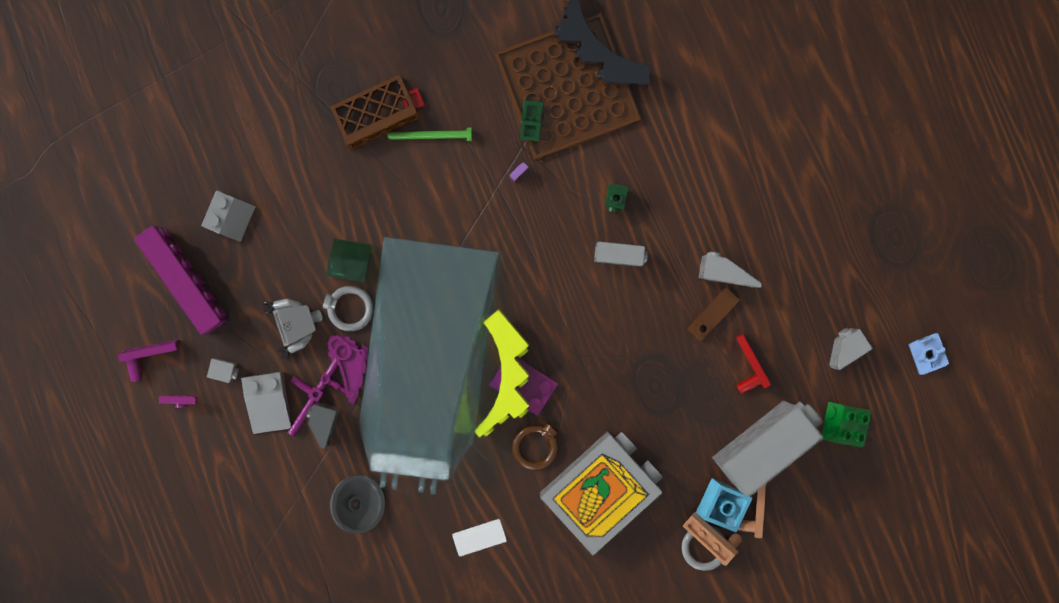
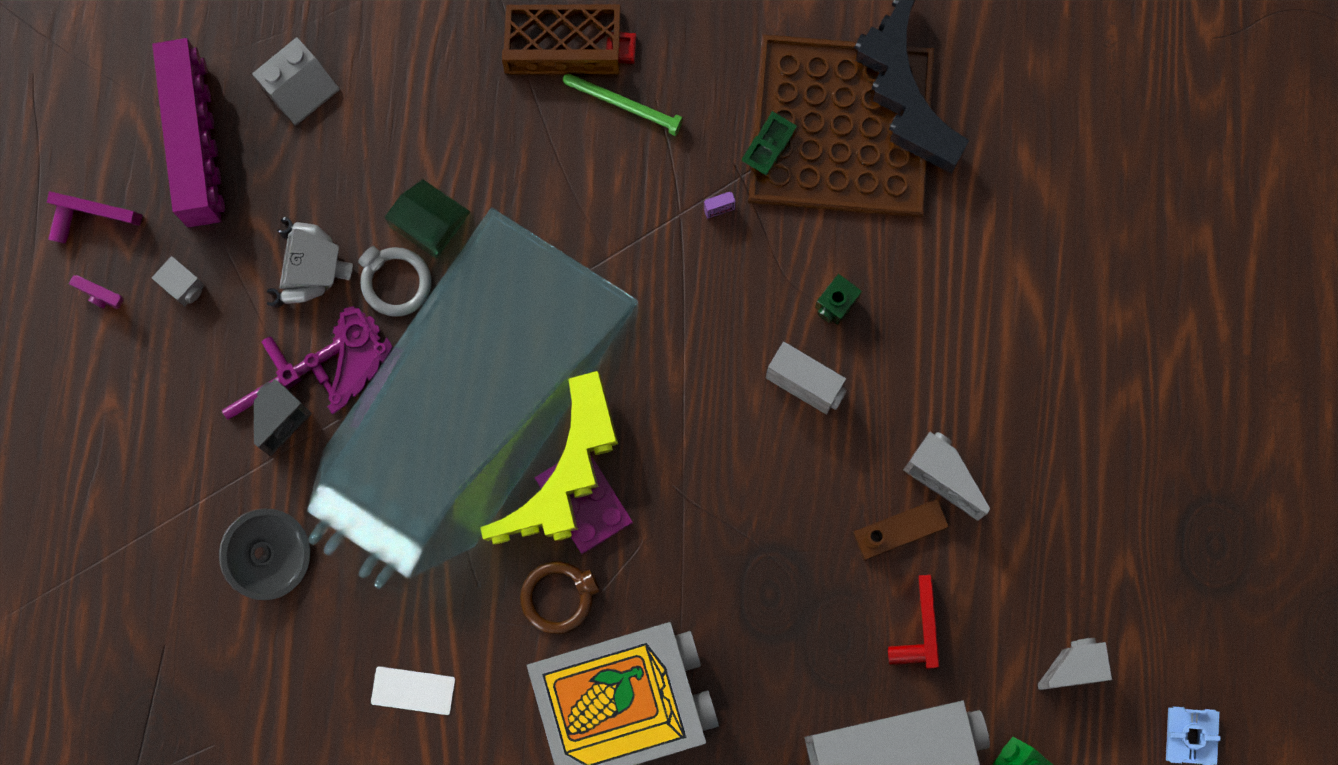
camera: 25 degrees right, 10 degrees down
light grey slope [241,372,291,434] -> none

